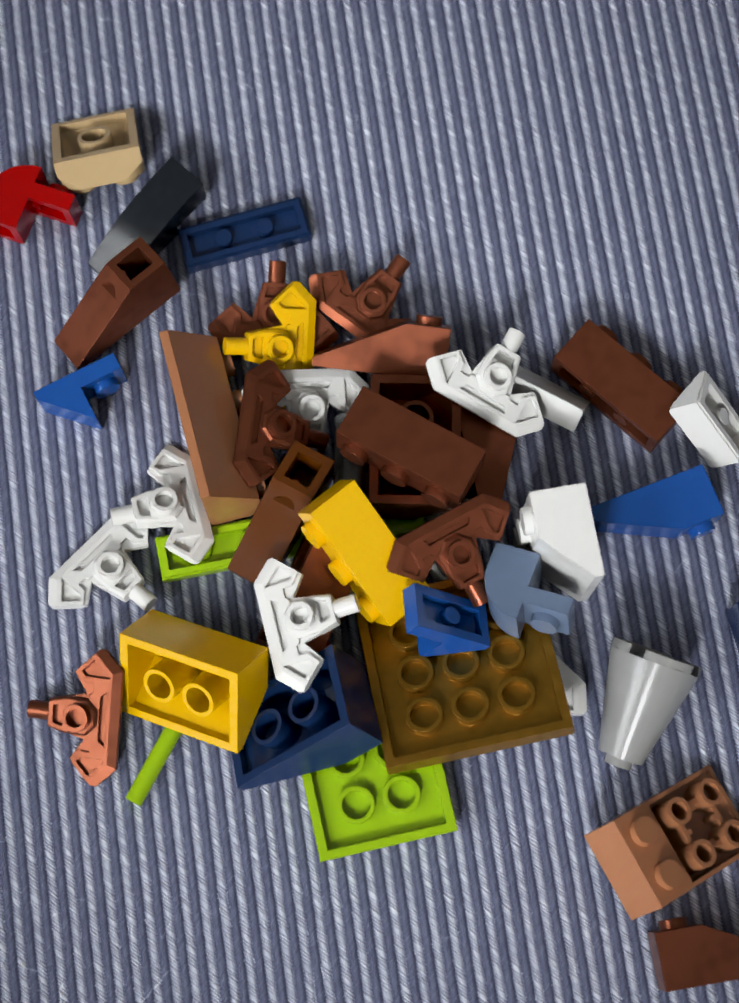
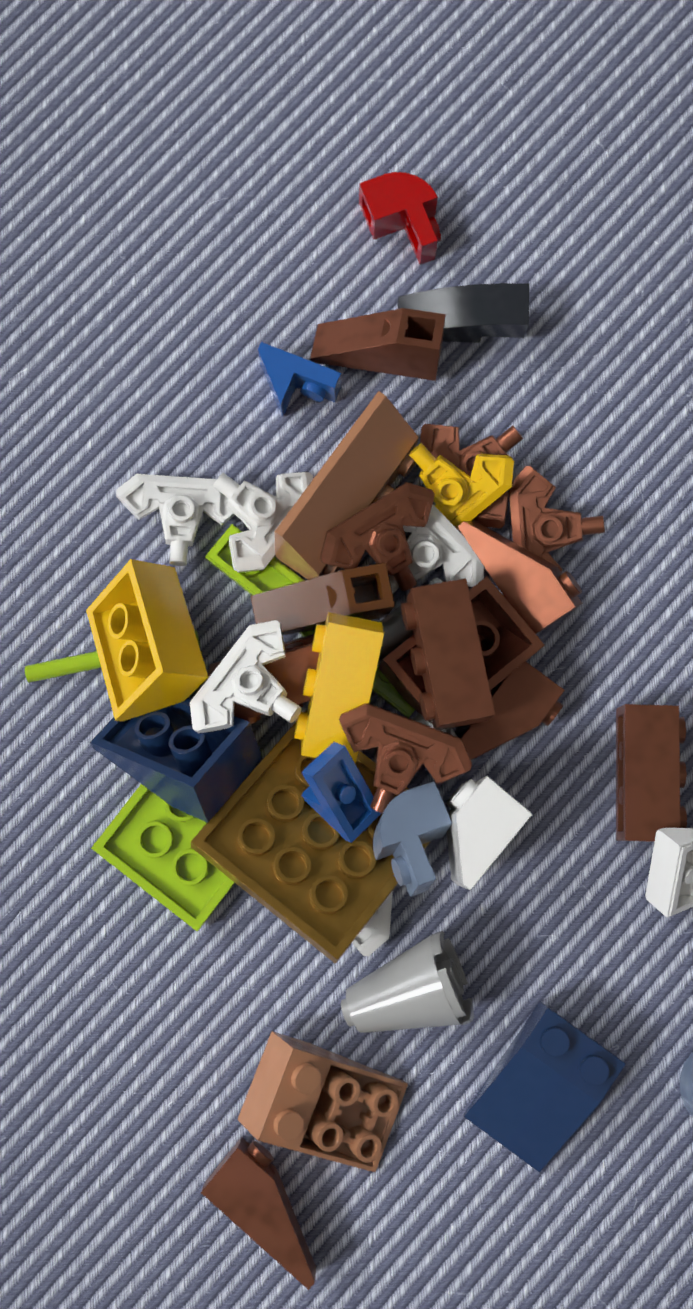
camera: 50 degrees right, 5 degrees up
piece [27,649,125,786] -> none
tan slope [51,108,145,194] -> none
dark blue tile [177,197,312,274] -> none
white piece [425,328,544,438] -> none
white slope [511,365,590,432] -> none
blue slope [591,464,724,540] -> none

